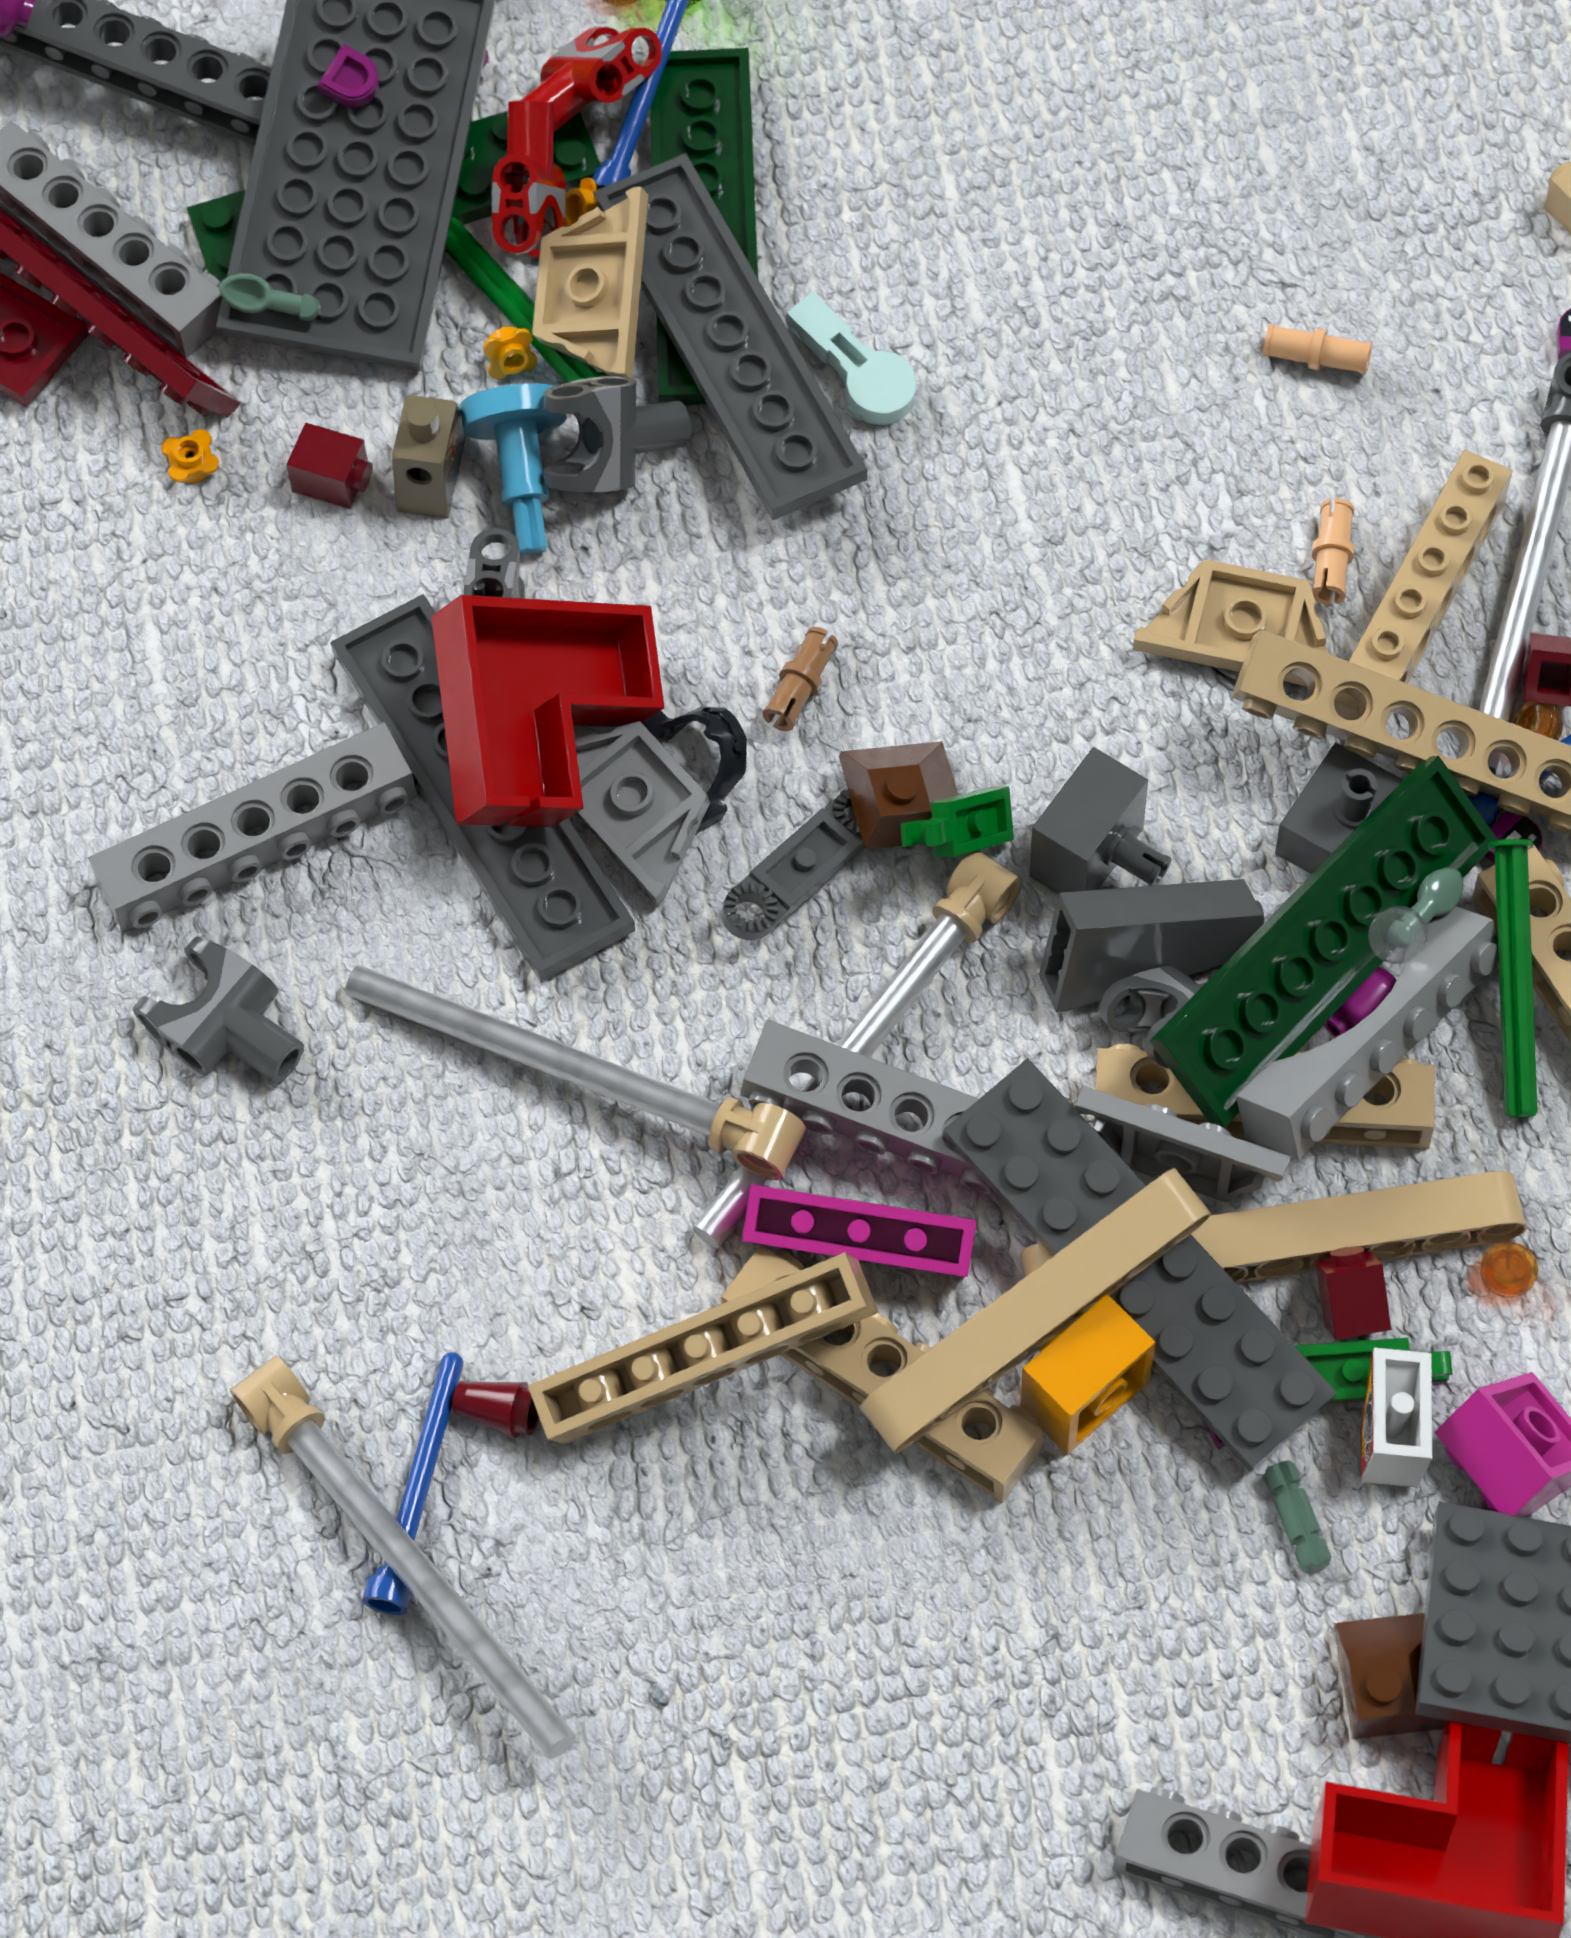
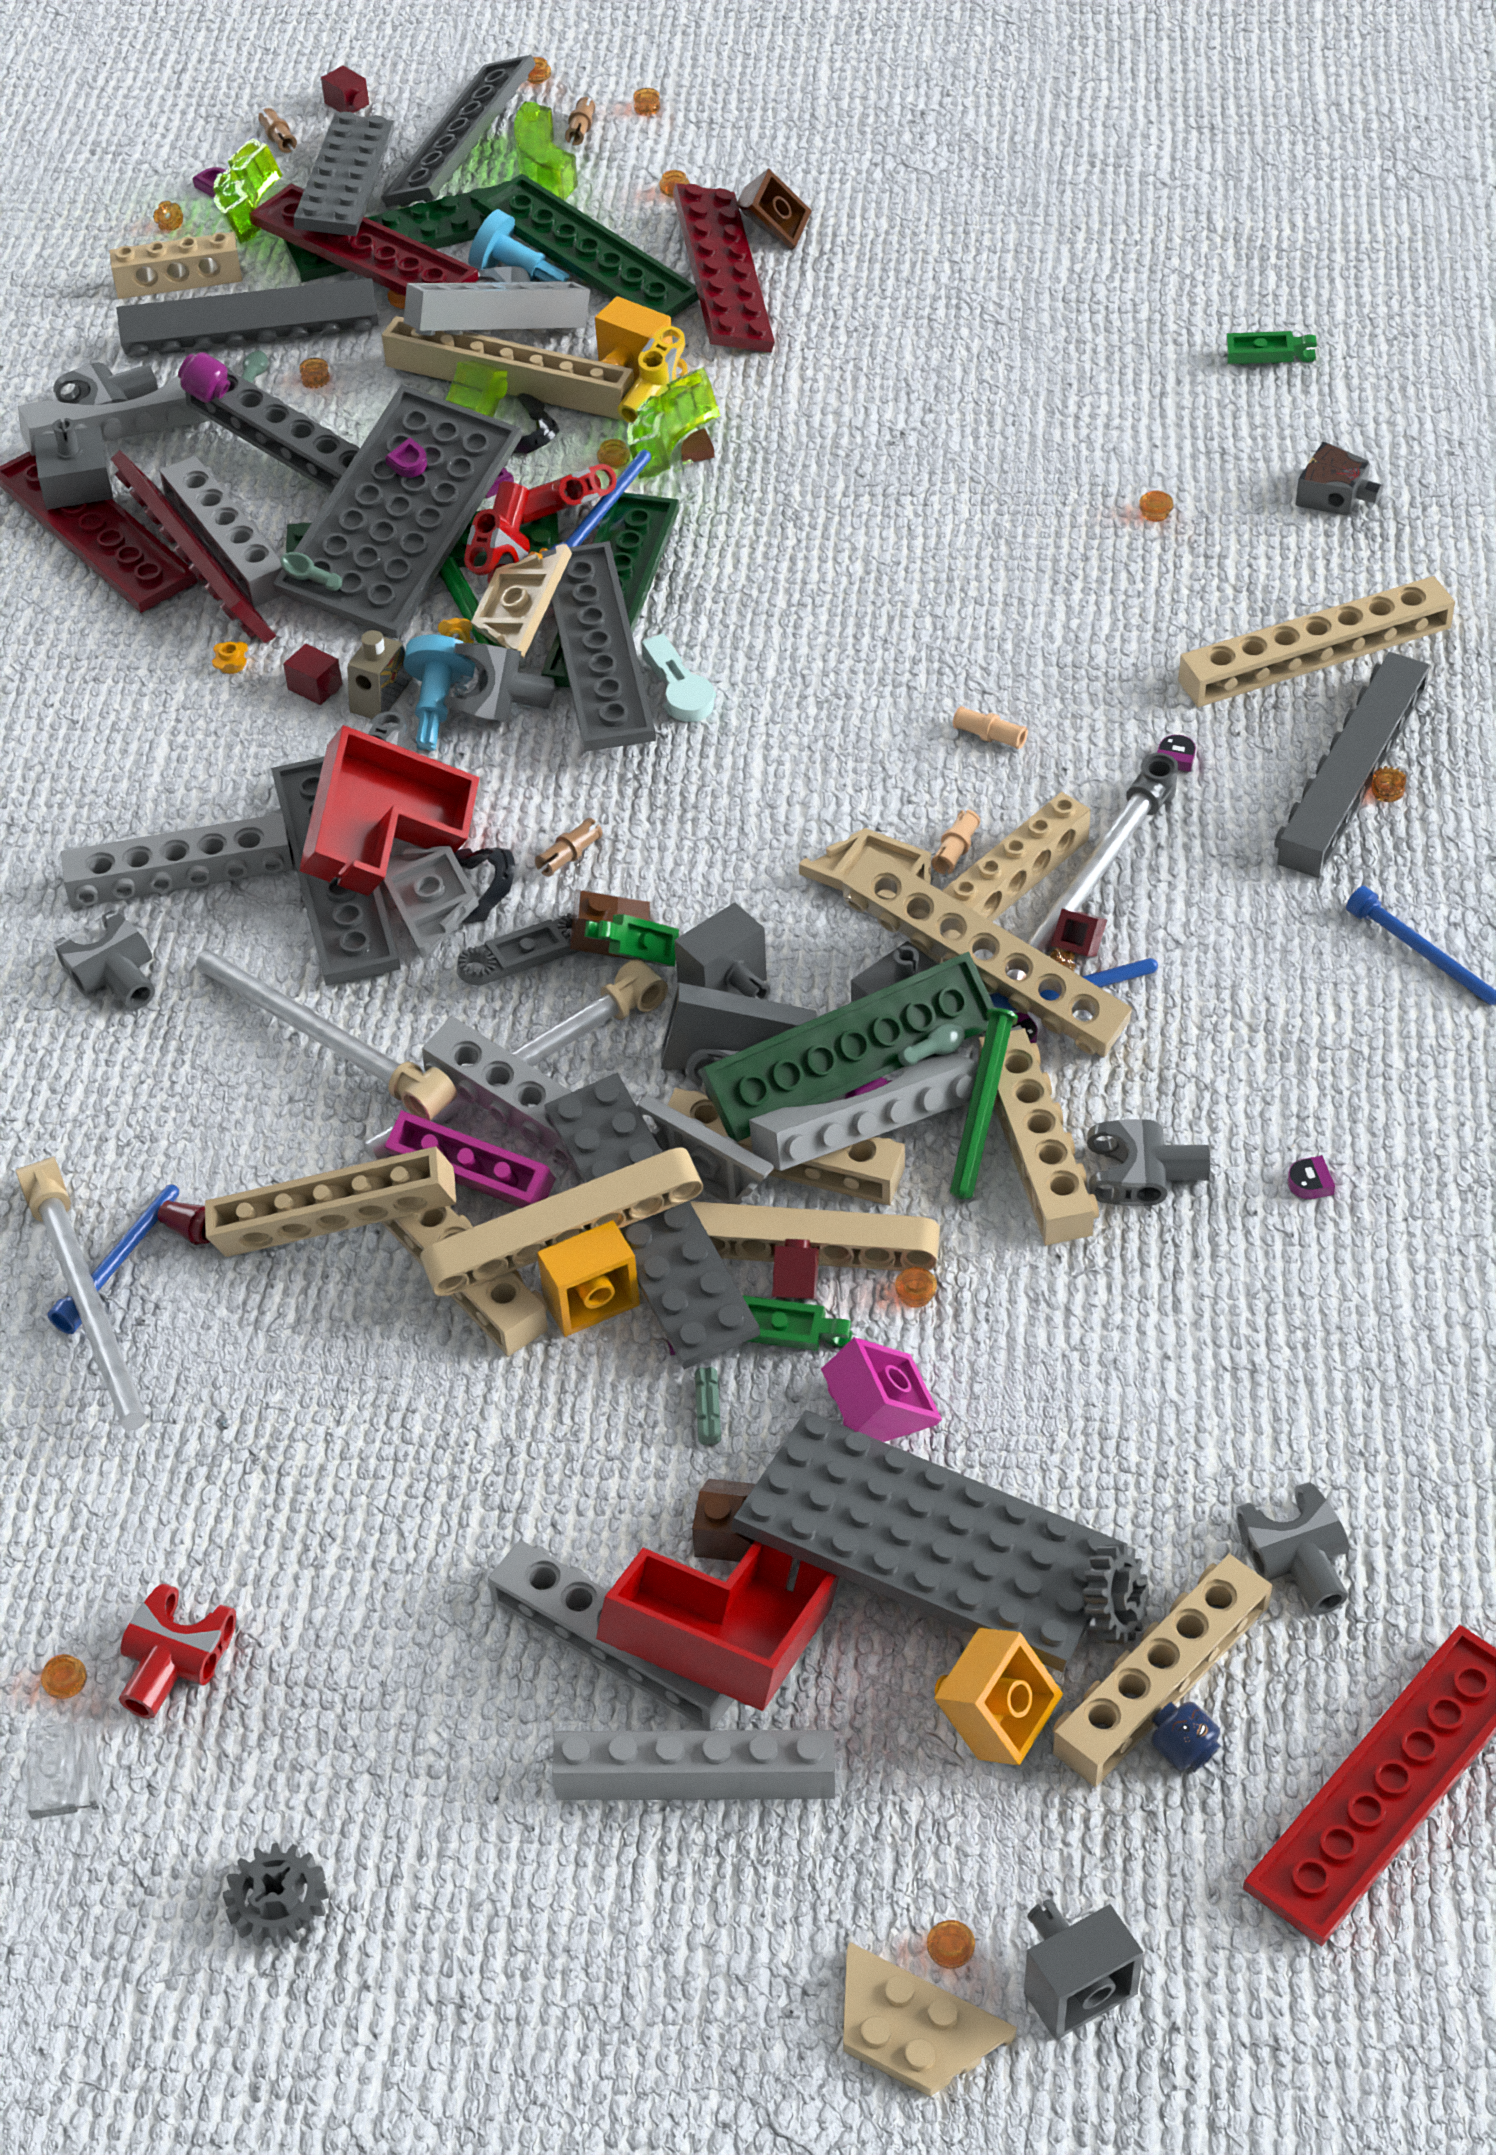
camera: 15 degrees right, 15 degrees down
white slope [1360,1348,1432,1487] -> none
clear tile [1368,906,1428,964] -> none

